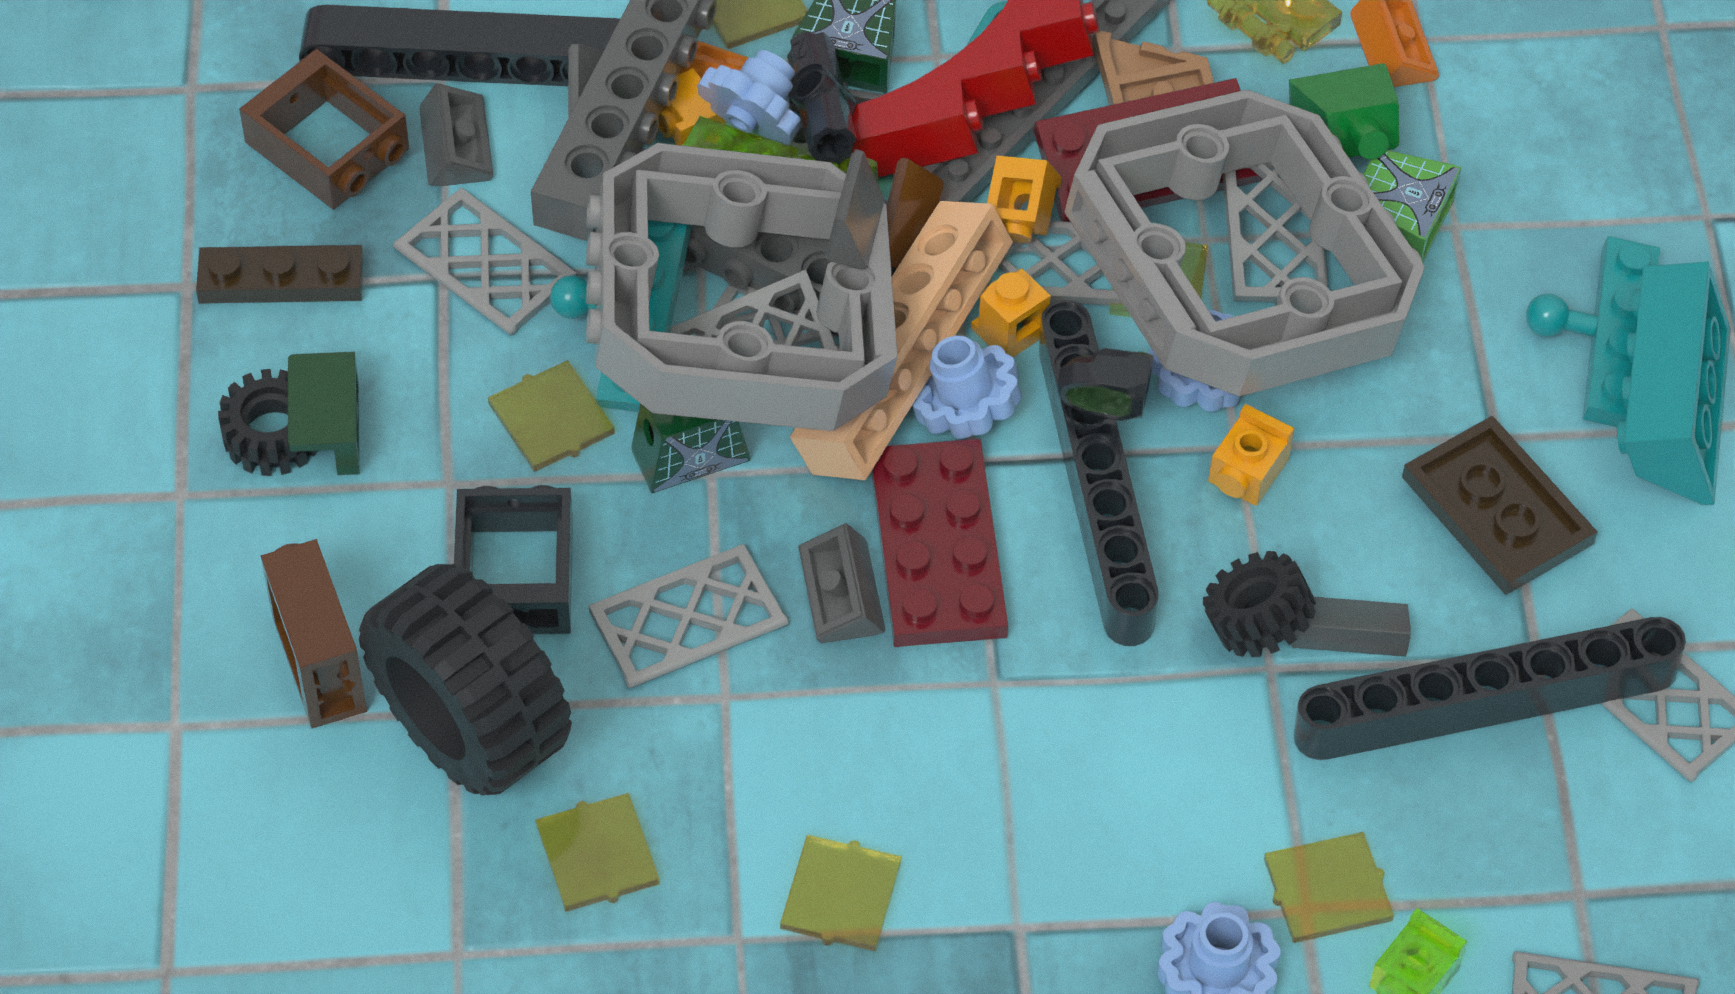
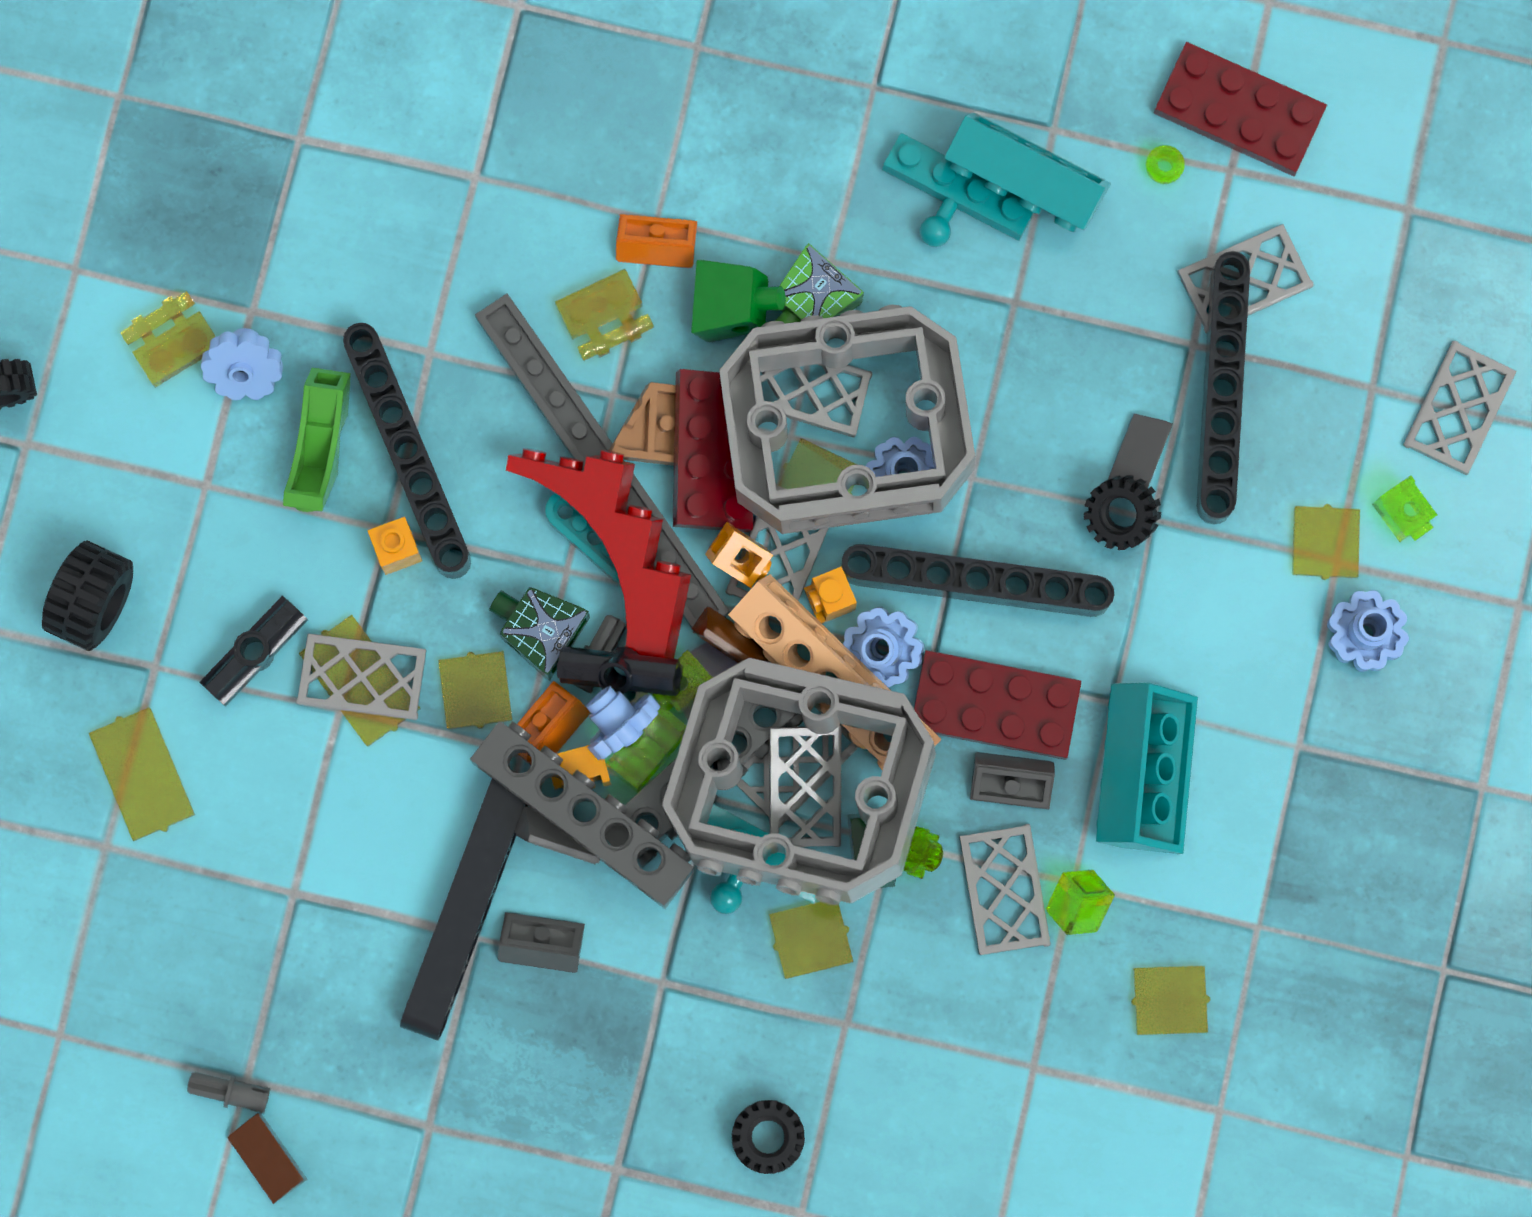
camera: 75 degrees left, 25 degrees up
dark brown plate [196,245,364,304] -> none
reddish brown window [239,49,410,210] -> none
reddish brown window [260,539,367,729] -> none
dark green panel [288,352,360,475] -> none
black tyre [359,564,572,796] -> none
light grey window [393,188,577,335] -> none
black window [454,485,573,634] -> none
clear yellow piece [780,835,902,951] -> none
dark grey slope [825,149,884,269] -> none
black rock [1057,348,1154,421] -> none
light orange brick [1208,404,1294,506] -> none
dark brown plate [1402,415,1598,595] -> none
none -> clear neon green gear [903,826,943,879]
none -> clear neon green panel [1046,870,1115,935]
none -> teal slope [1096,683,1198,854]

